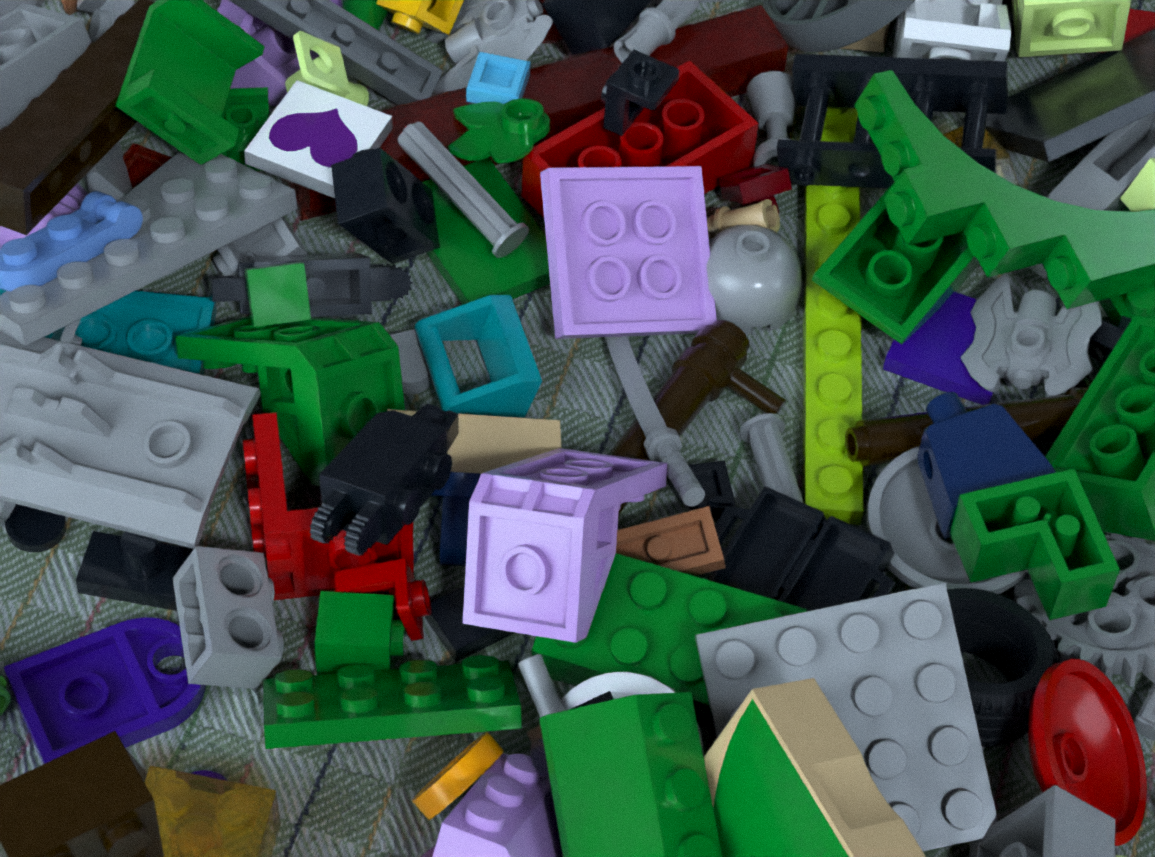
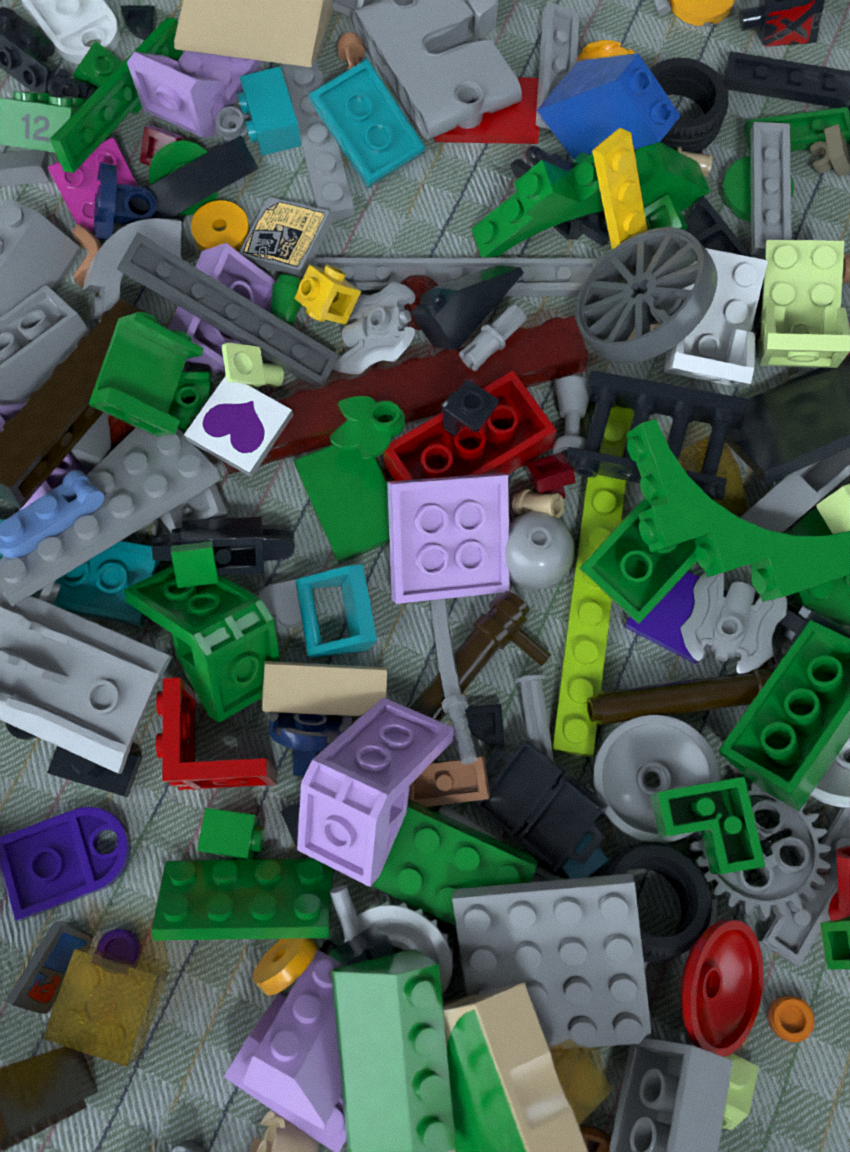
camera: 10 degrees right, 20 degrees up
light grey brick [173,546,284,689] -> none
black hinge [309,404,459,556] -> none
black brick [331,147,440,264] -> none
red bracket [335,558,431,641] -> none
light grey axle [398,121,529,258] -> none
medium azure tile [466,52,531,104] -> none
dark blue torso [917,392,1056,538] -> none

